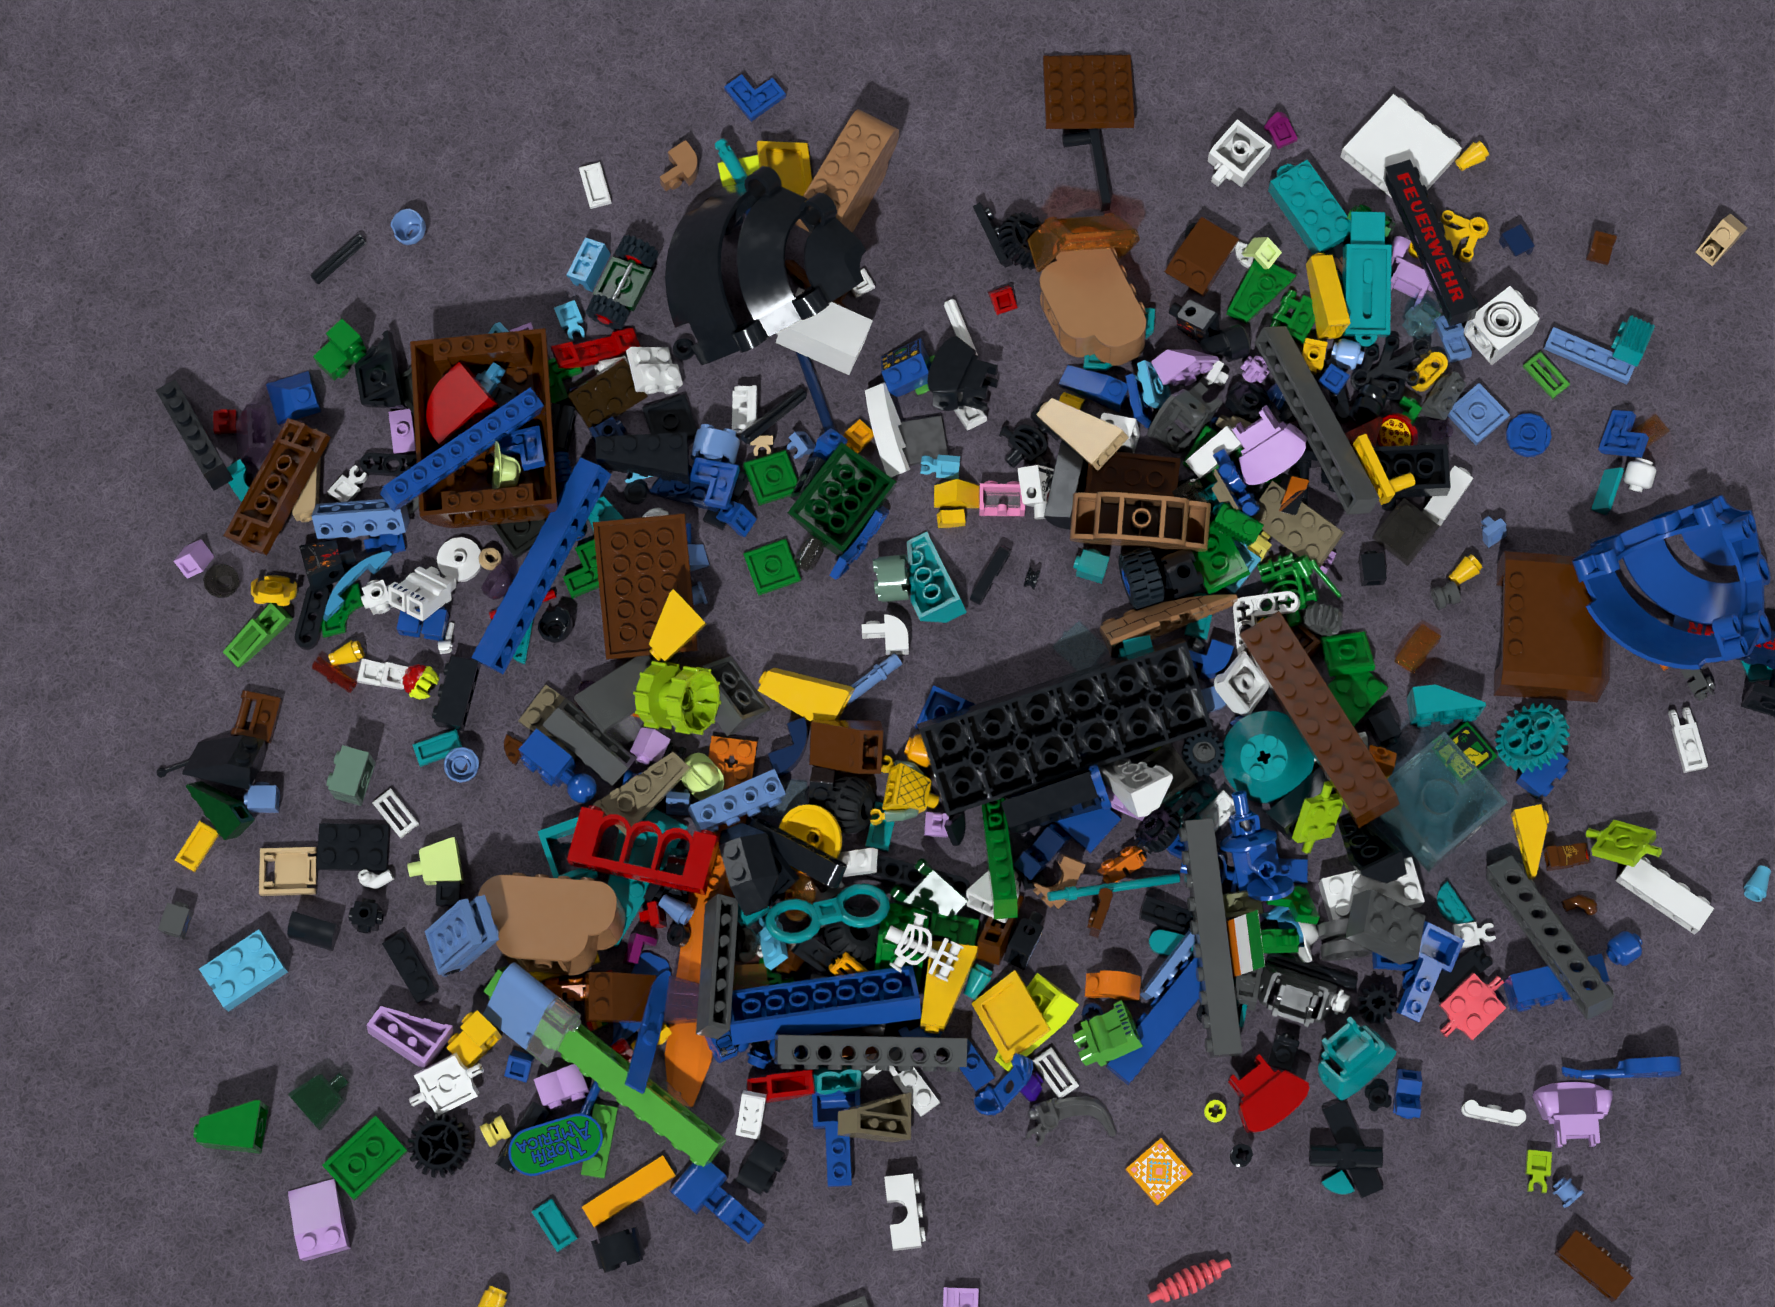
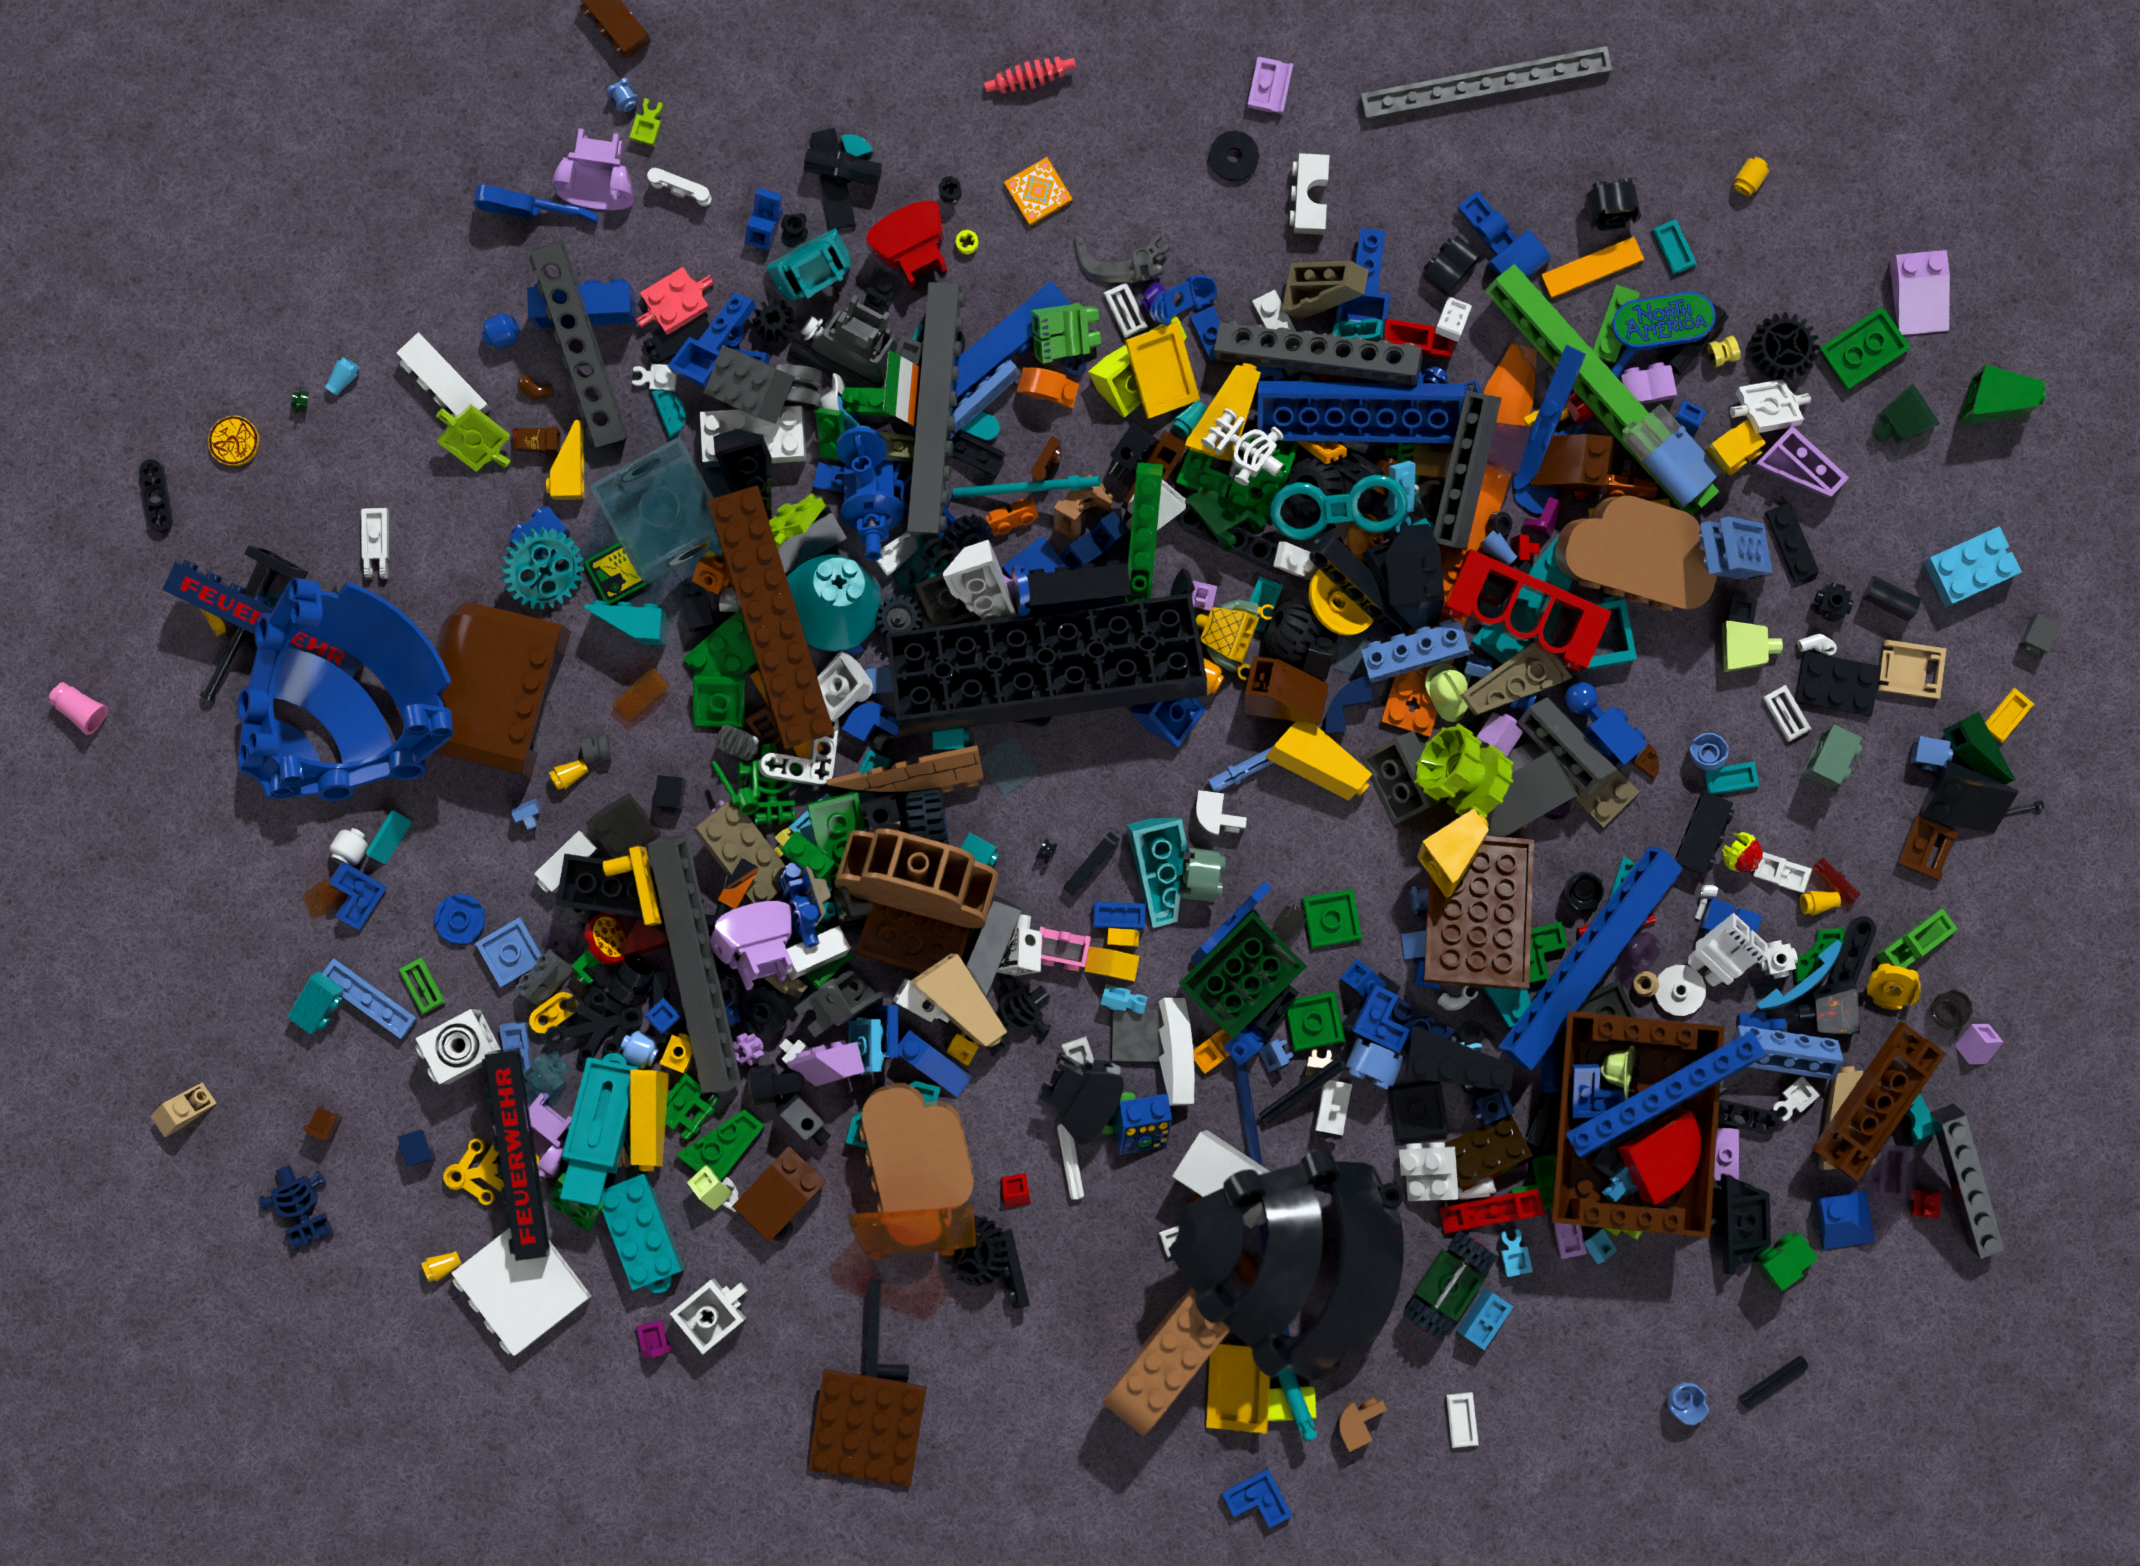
camera: 165 degrees left, 10 degrees up
none -> dark blue piece [259,1165,334,1252]
none -> blue plate [1093,902,1146,930]
none -> black tile [1209,130,1259,182]

